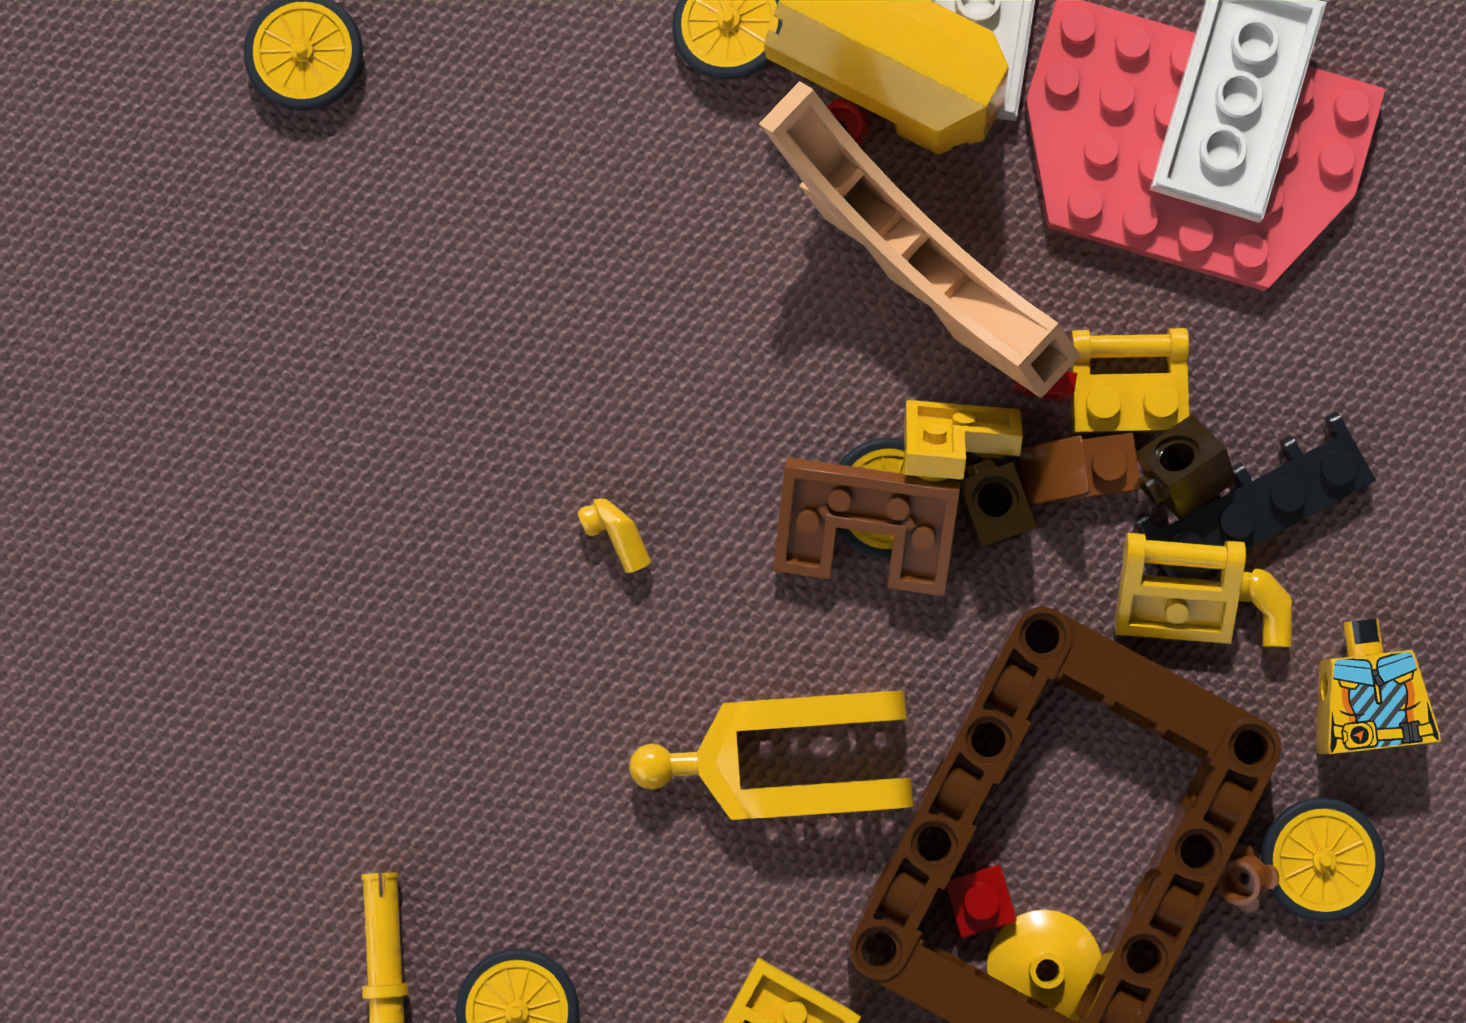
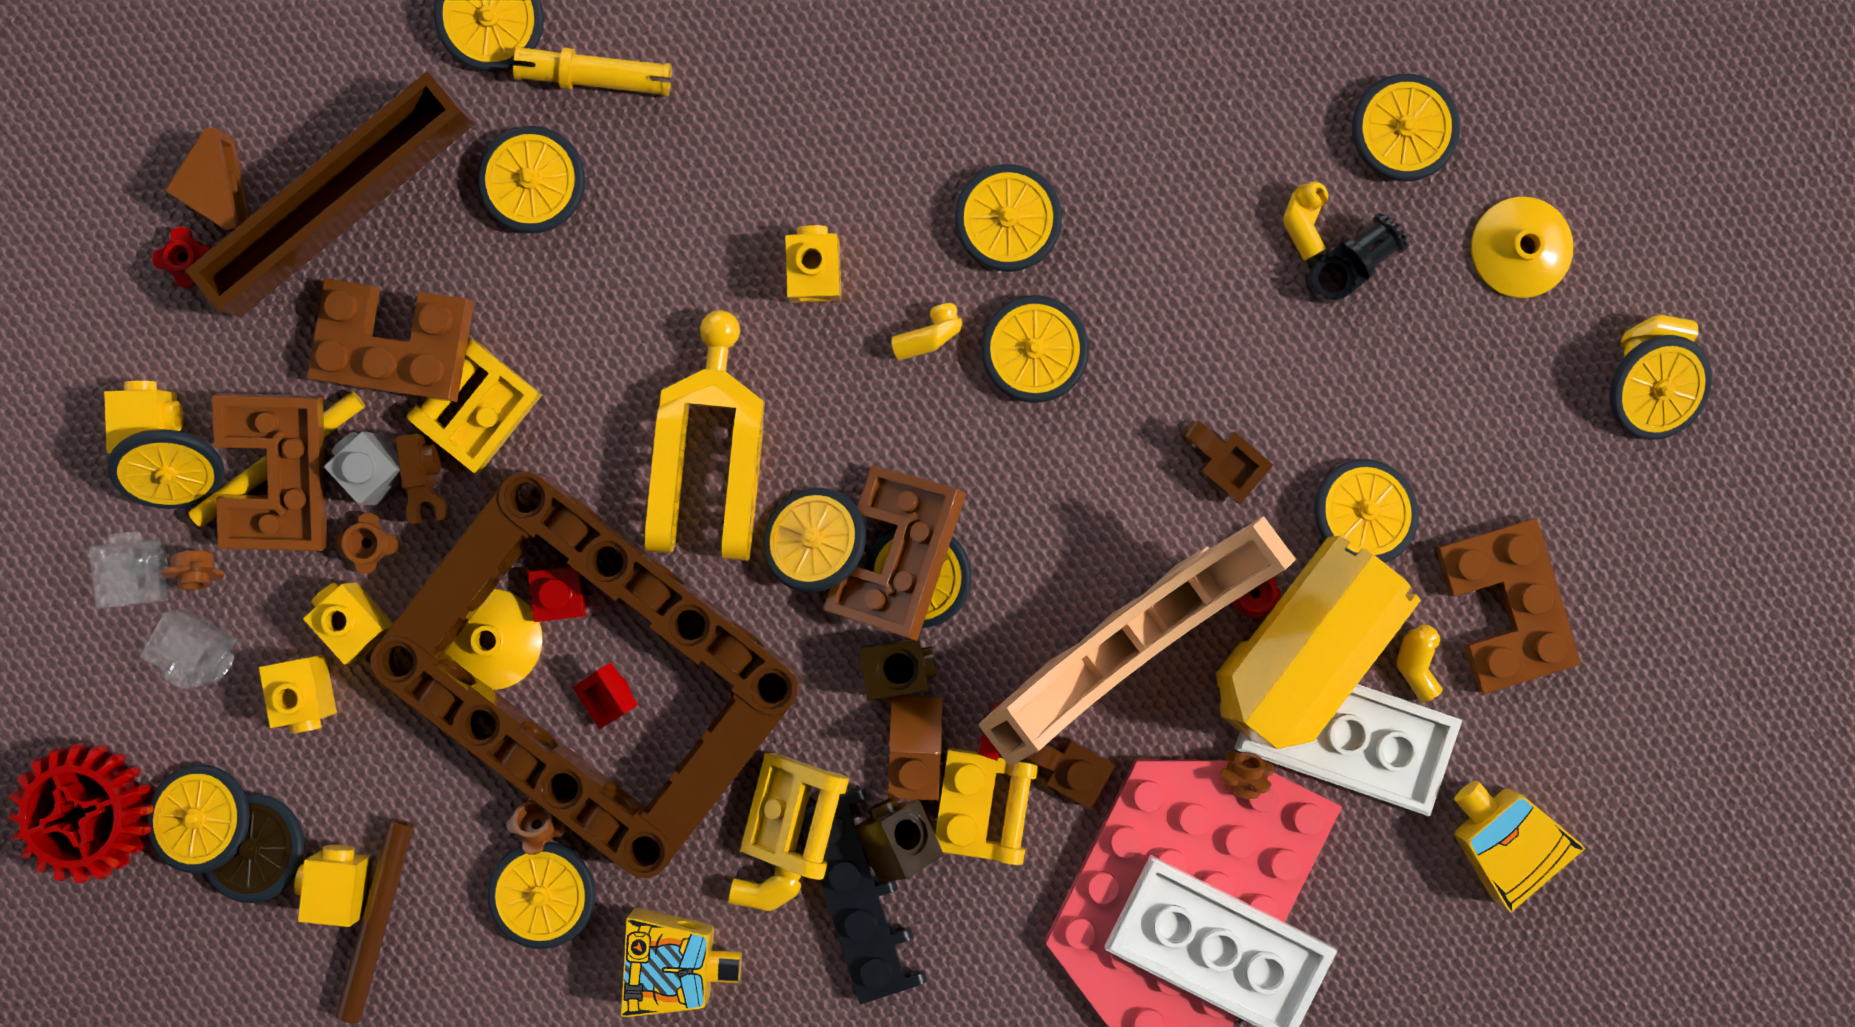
camera: 95 degrees right, 5 degrees up
yellow plate [904,400,1023,482] -> none
none -> red plate [572,662,638,730]
none -> yellow wheel [763,488,866,592]
none -> yellow brick [785,225,841,303]
none -> yellow wheel [954,164,1062,272]
none -> yellow wheel [981,295,1089,403]
none -> reddish brown plate [1027,738,1115,809]
none -> reddish brown plate [1179,420,1273,504]
none -> dark orange plate [1220,752,1275,799]
none -> yellow arm [1283,181,1328,261]
none -> black connector [1306,212,1409,304]

